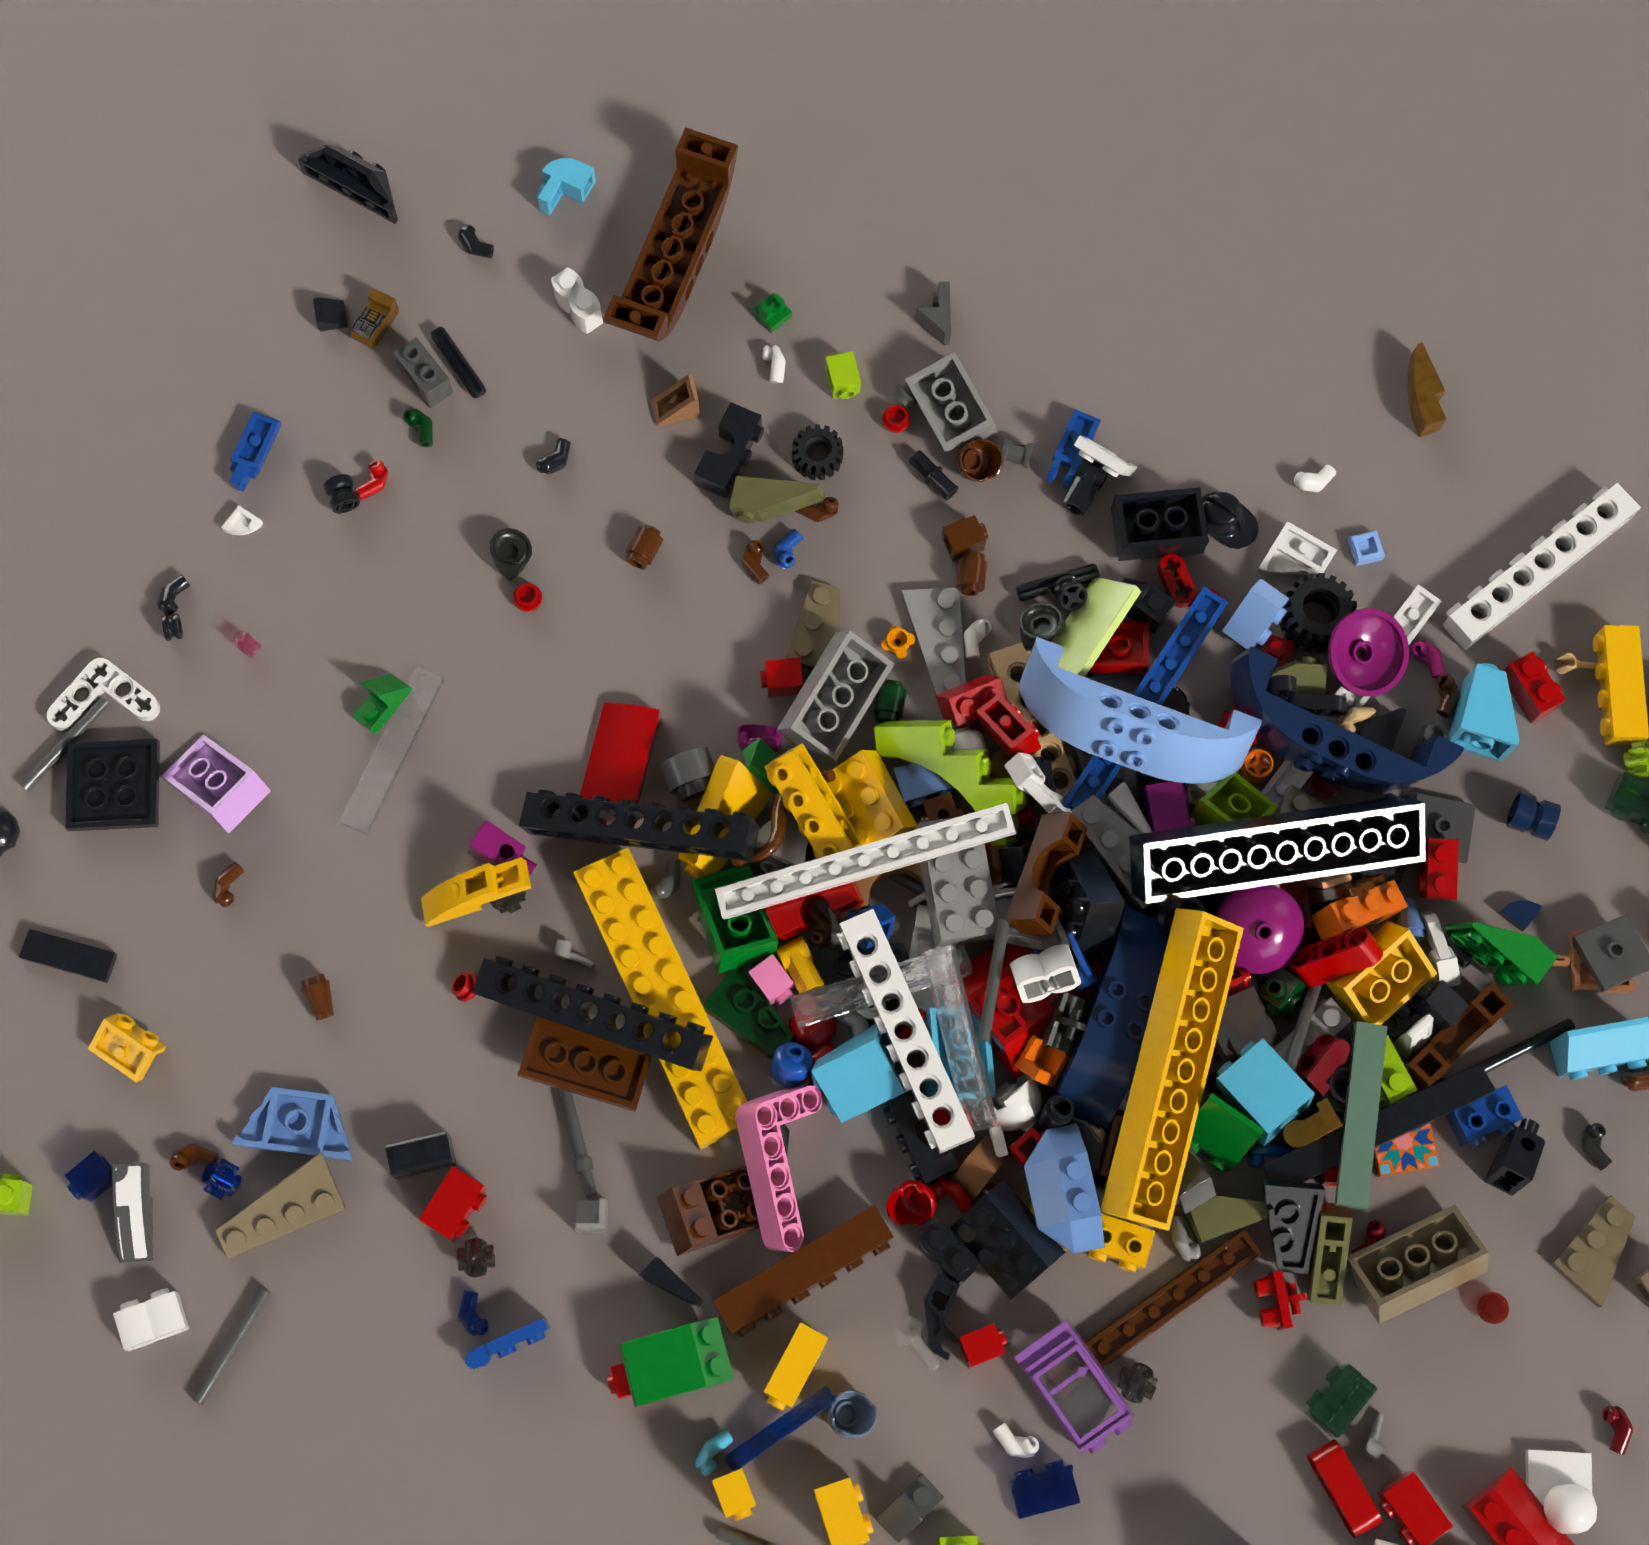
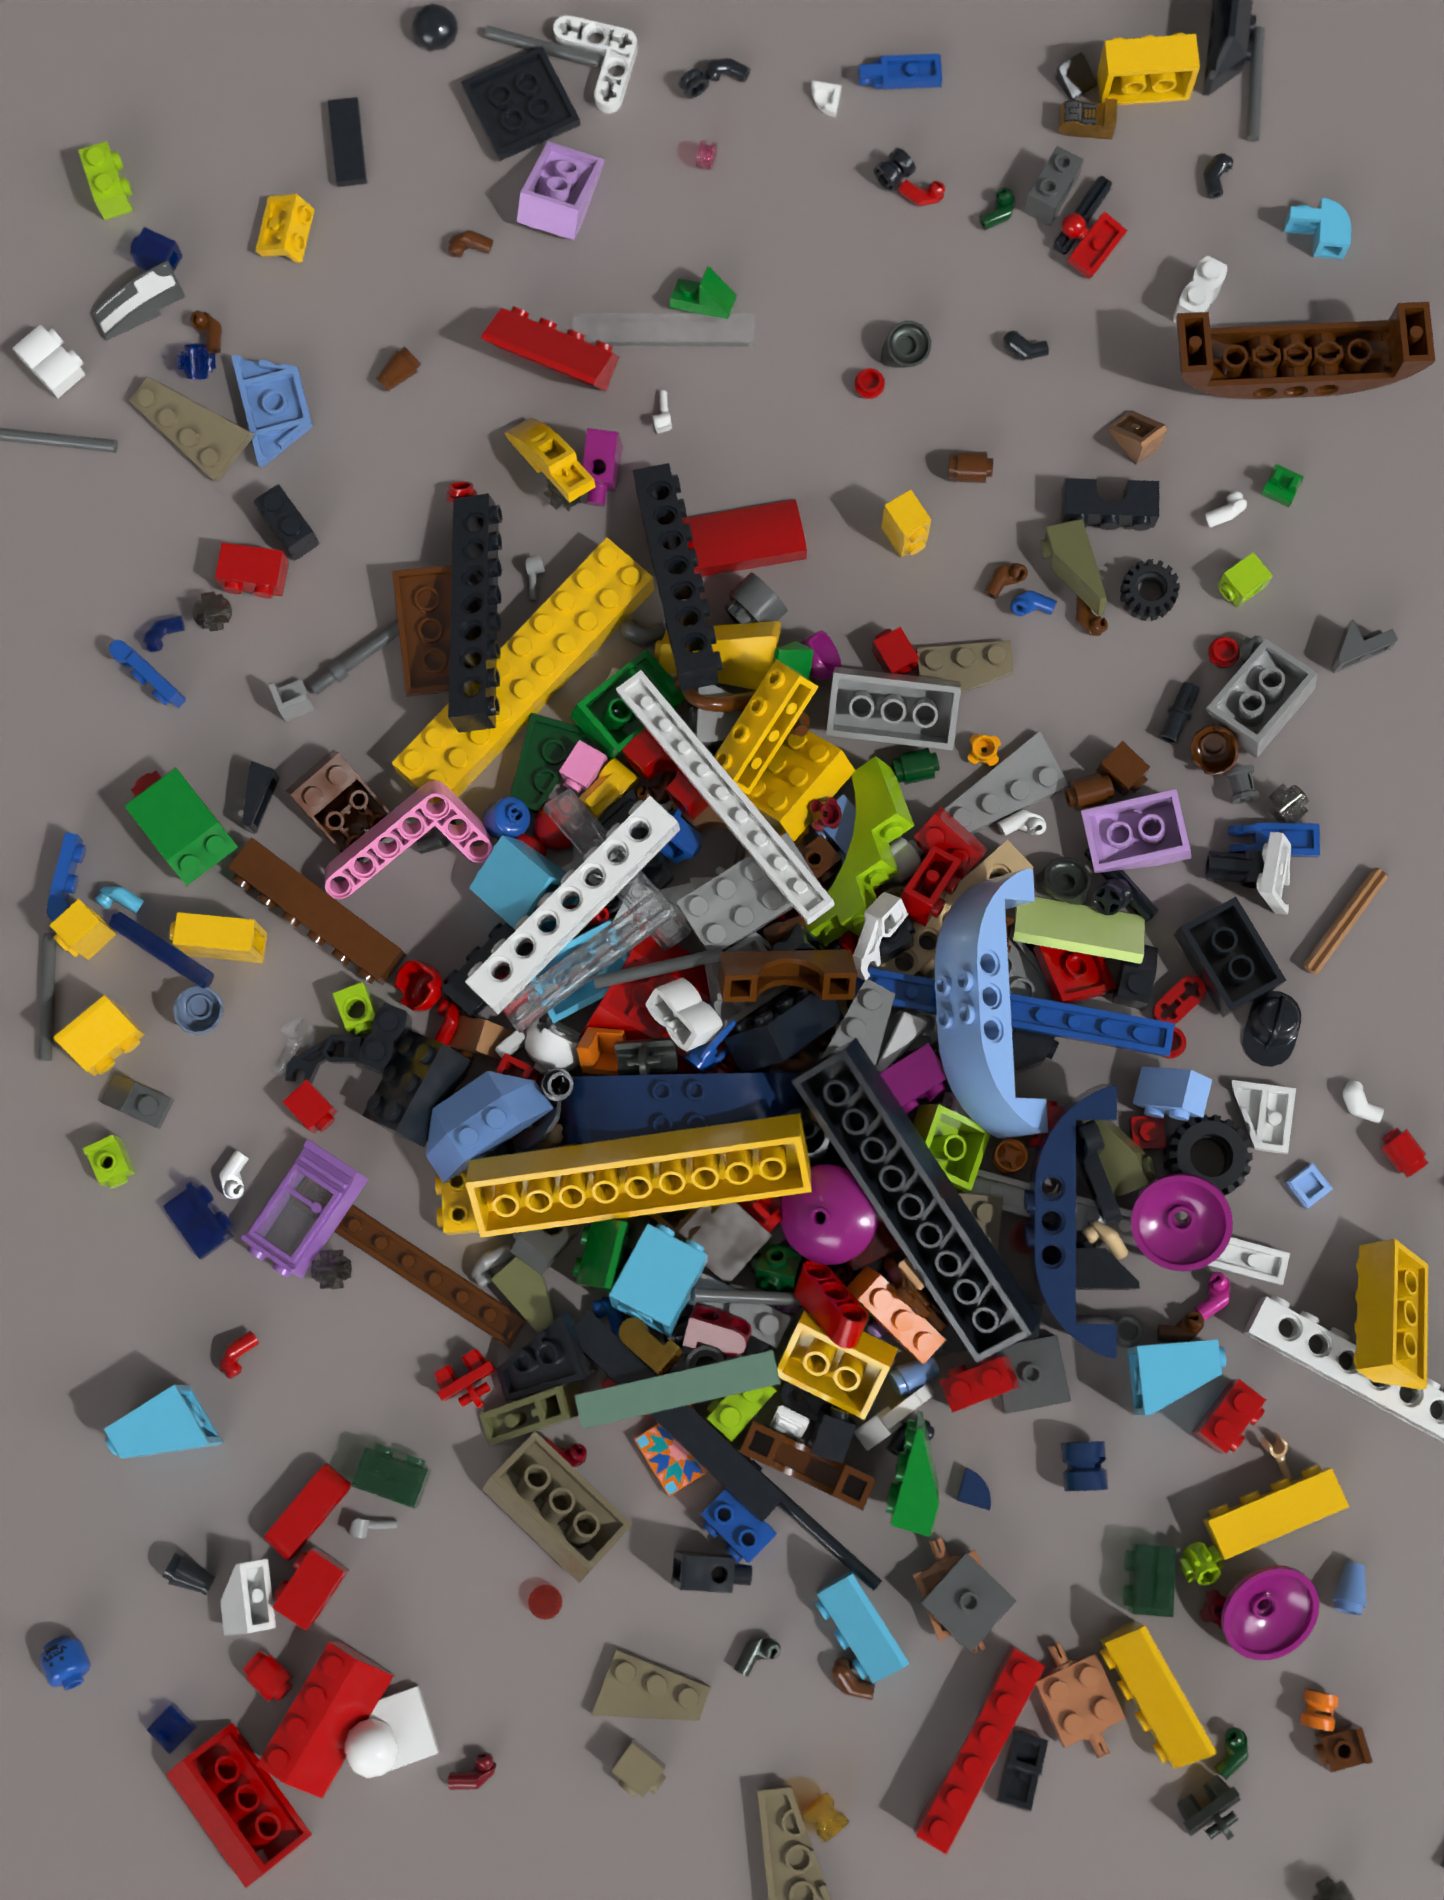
camera: 75 degrees right, 5 degrees up
none -> blue hinge [46,832,86,921]
none -> red arm [219,1331,259,1379]
none -> lime brick [333,982,377,1036]
none -> red slope [481,306,619,392]
none -> white hand [652,390,672,434]
none -> dark red plate [809,797,842,831]
none -> yellow brick [881,489,931,558]
none -> red plate [1061,211,1128,279]
none -> lavender slope [1081,789,1192,873]
none -> yellow brick [1096,33,1200,105]
none -> dark grey bar [1247,27,1264,142]
none -> clear smoke gear [1268,784,1309,823]
none -> medium nougat axle [1303,867,1388,975]
none -> yellow slope [1353,1239,1428,1390]
none -> red brick [1380,1127,1428,1178]

